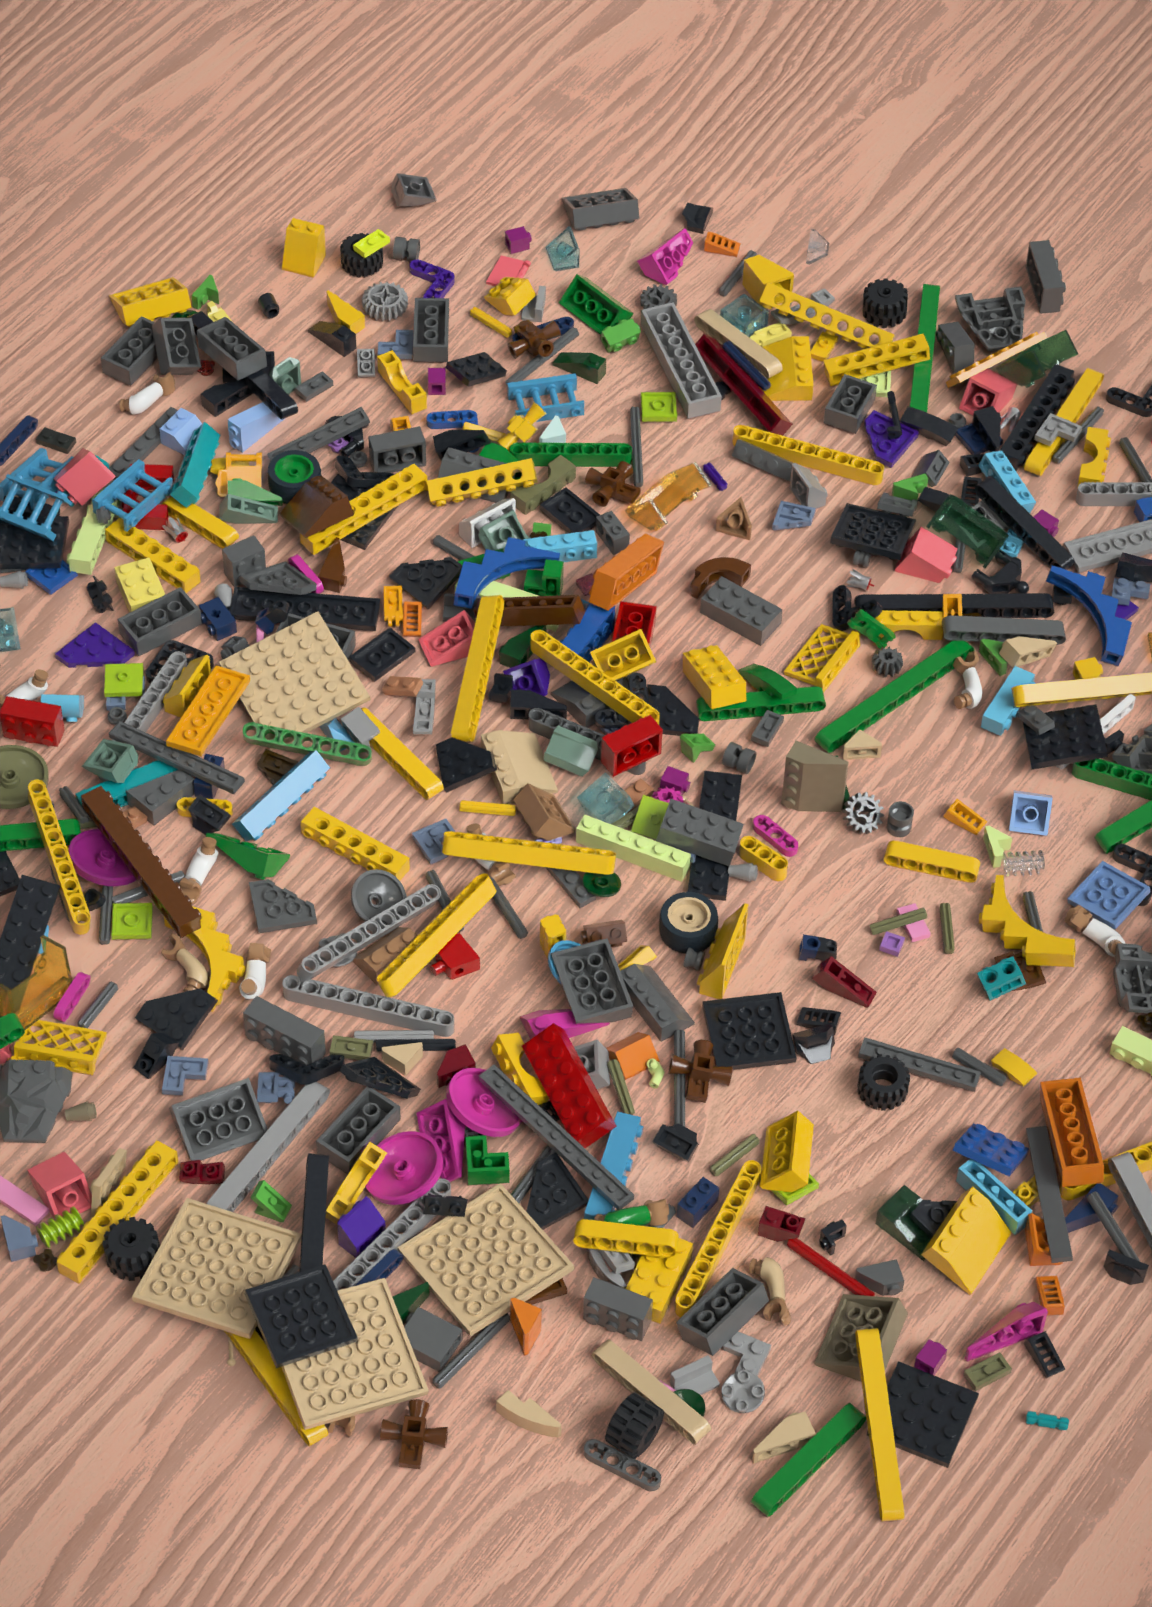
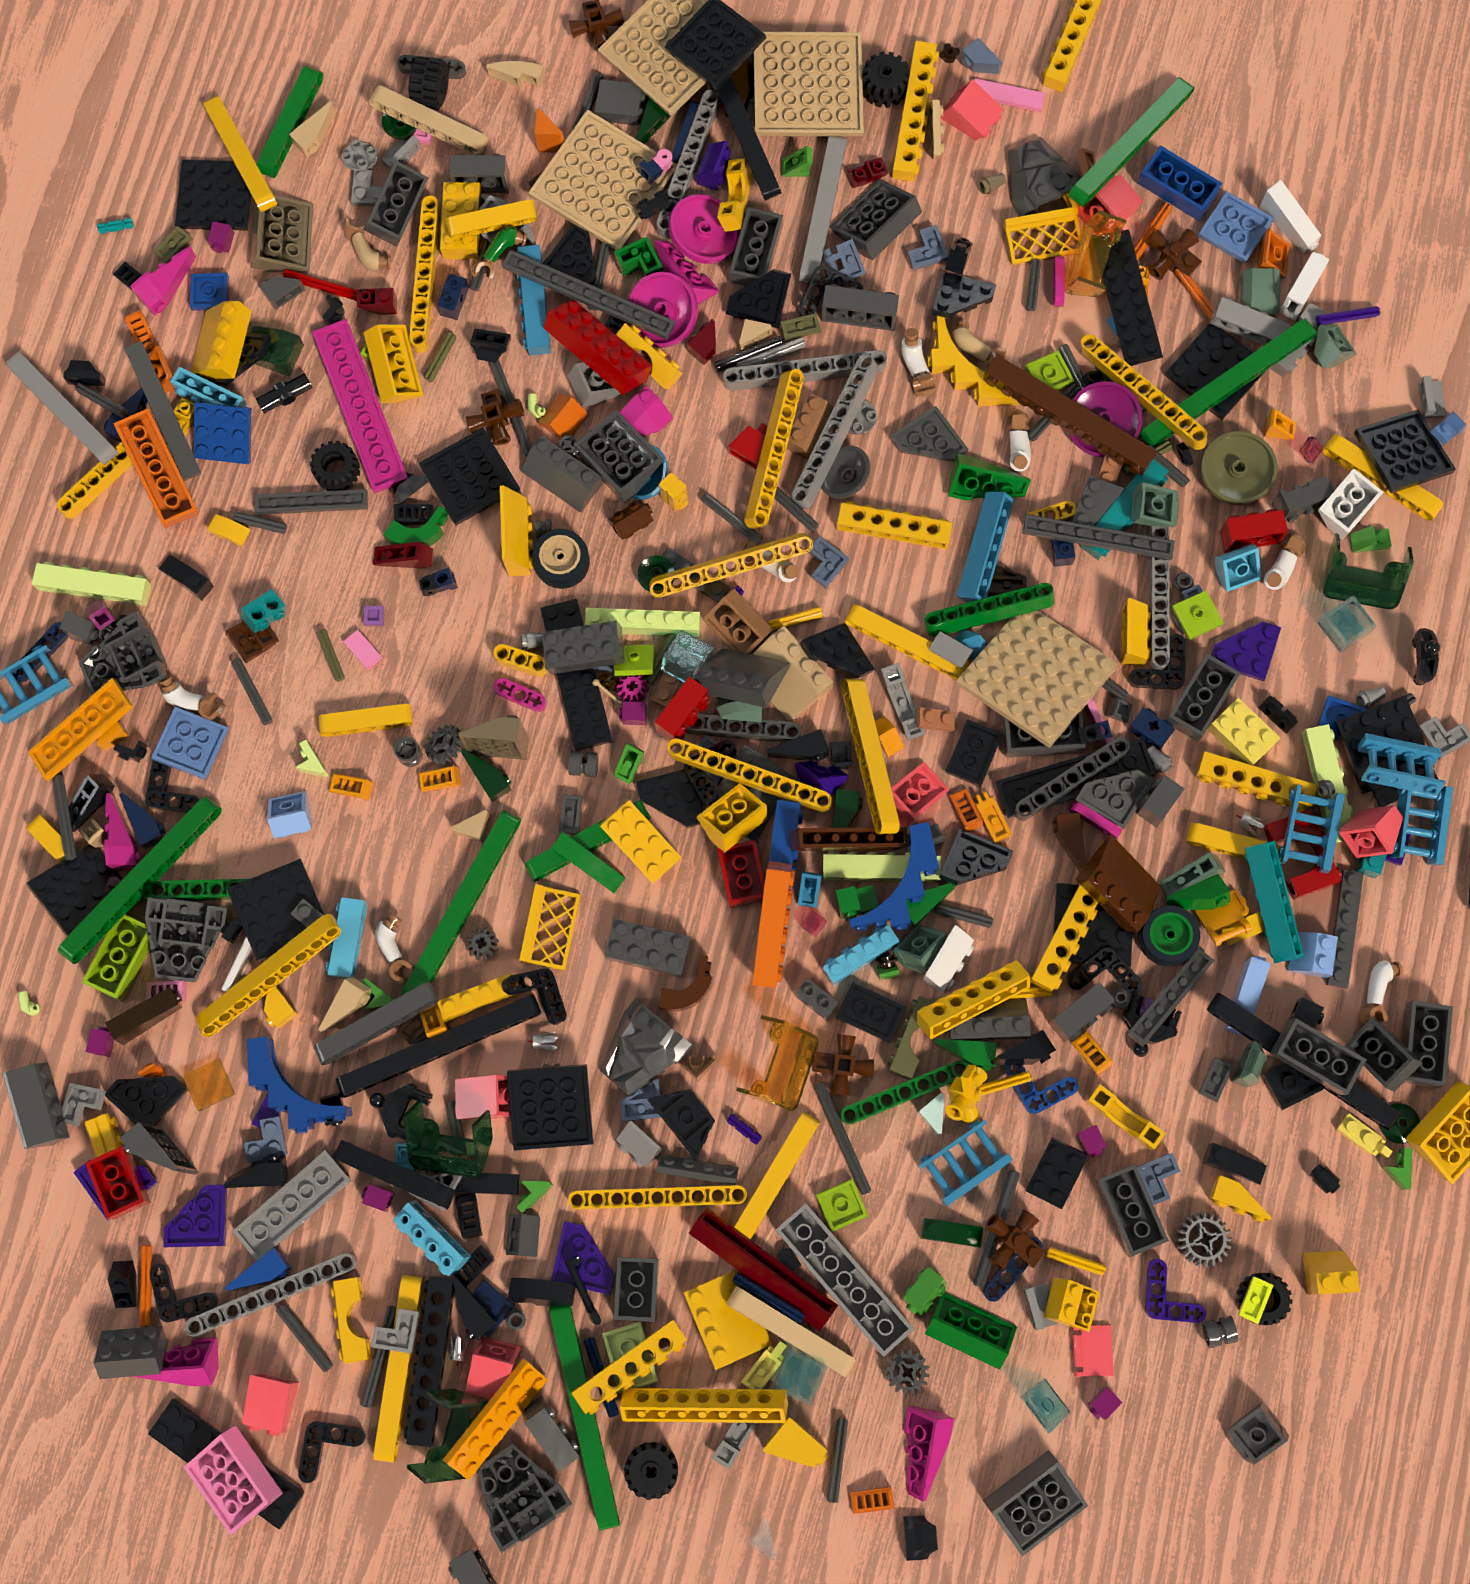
camera: 165 degrees right, 25 degrees up
pearl dark grey plate [36,427,76,454] -> none
lime piece [36,1206,84,1248] -> none
light orange plate [166,665,251,756] -> none
black slope [188,795,231,835] -> none
light grey slope [357,349,375,377] -> none
olive axle [607,1059,635,1115] -> none
yellow slope [618,945,657,971] -> none
yellow plate [810,331,839,362] -> none
green plate [847,609,896,649] -> none
olive axle [870,908,927,935] -> none
dark grey plate [877,492,918,517] -> none
yellow arch [979,875,1076,967] -> none
clear piece [1002,850,1045,877] -> none
none -> black slope [158,554,214,601]
none -> blue plate [190,273,229,311]
none -> black piece [256,373,313,414]
none -> dark pink plate [312,319,408,494]
none -> green arch [383,505,448,546]
none -> light orange slope [418,766,462,792]
none -> dark grey wheel [558,435,577,457]
none -> dark blue axle [584,1337,619,1418]
none -> dark grey wedge [600,998,693,1096]
none -> leg [638,149,672,185]
none -> black wing [647,1089,715,1160]
none -> dark grey slope [694,648,791,708]
none -> yellow beam [734,1111,820,1240]
none -> light orange slope [875,716,904,758]
none -> dark grey beam [1014,737,1130,821]

